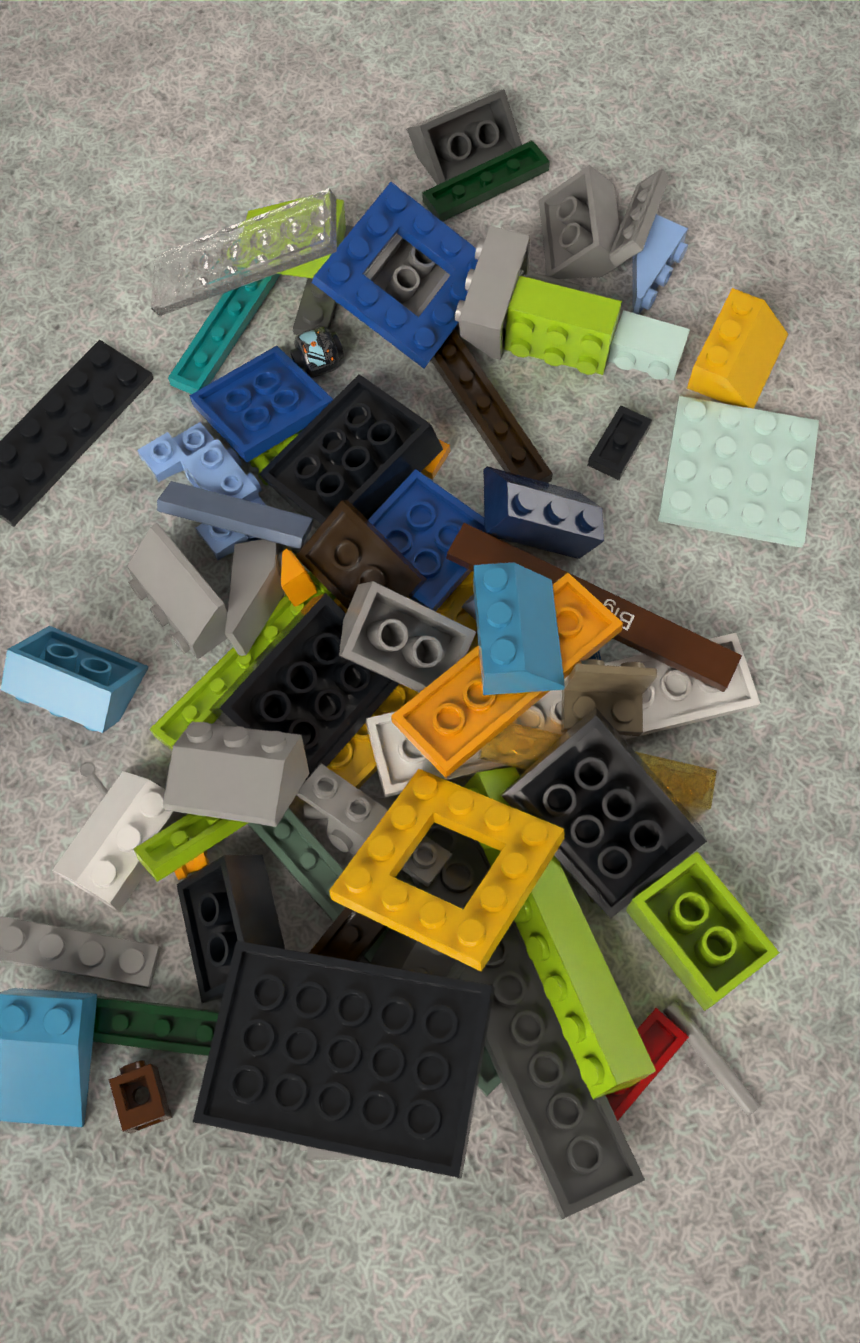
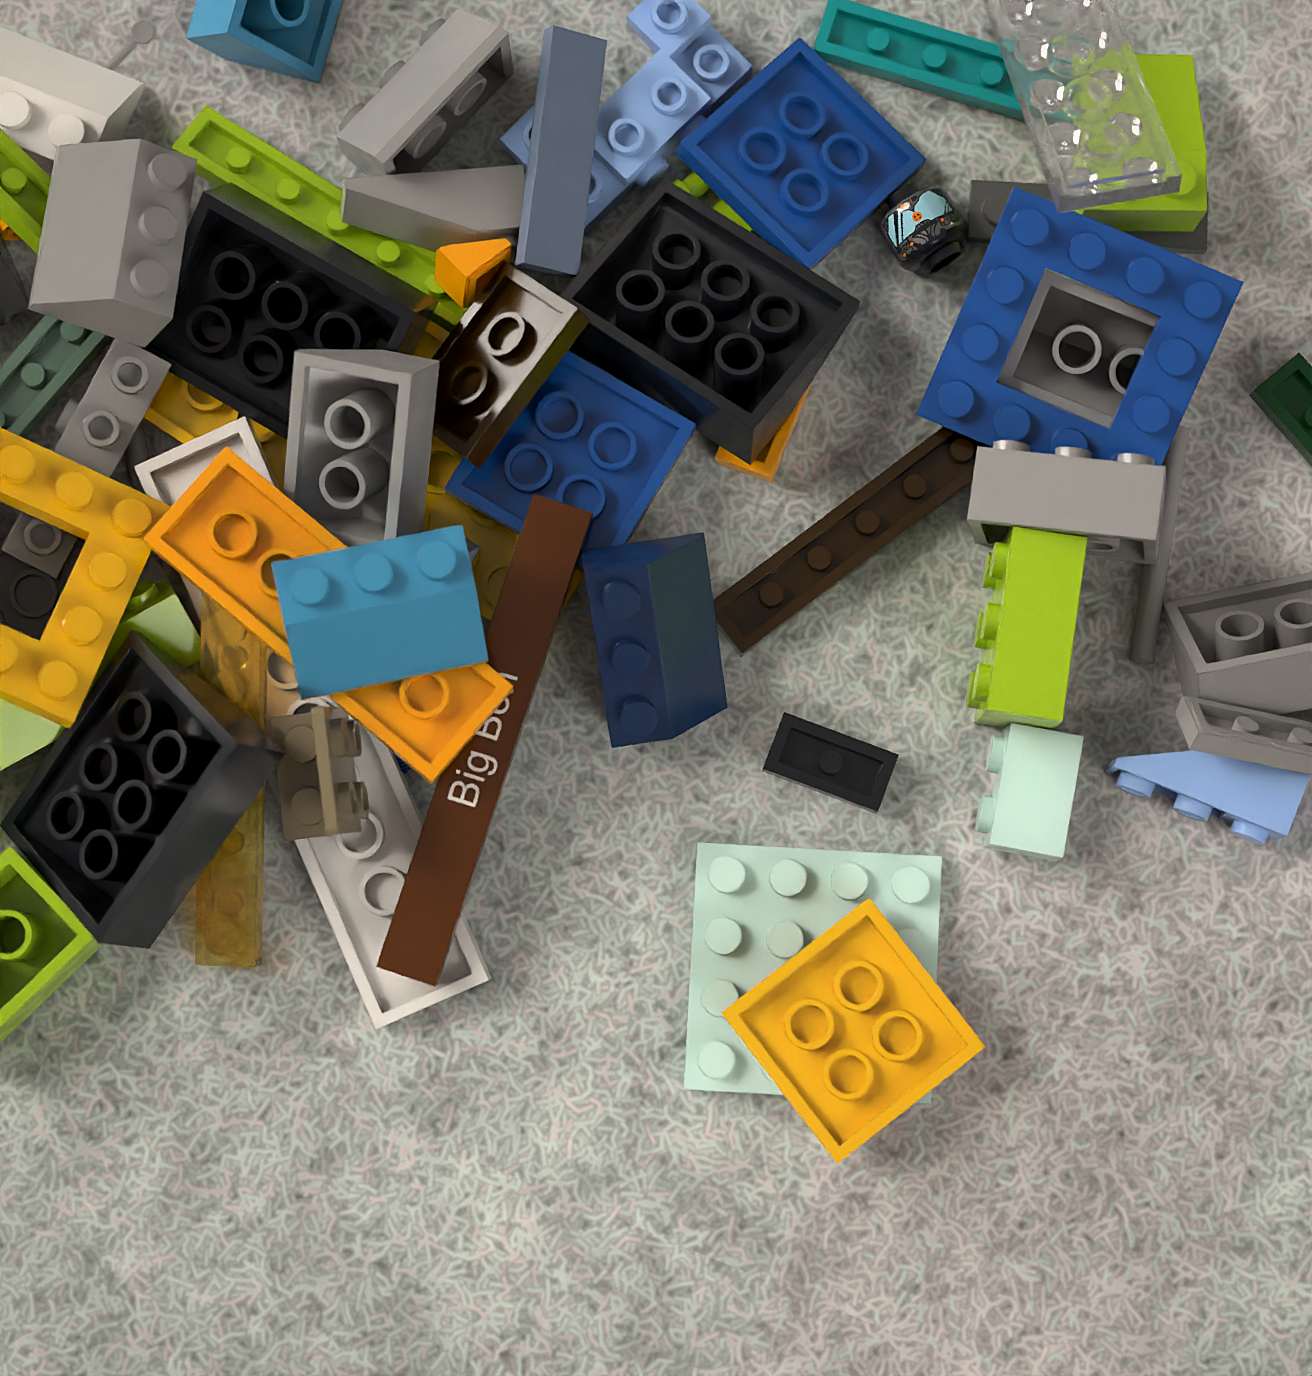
camera: 80 degrees right, 15 degrees up
yellow slope [687,288,788,409] -> none
none -> yellow plate [721,898,986,1164]

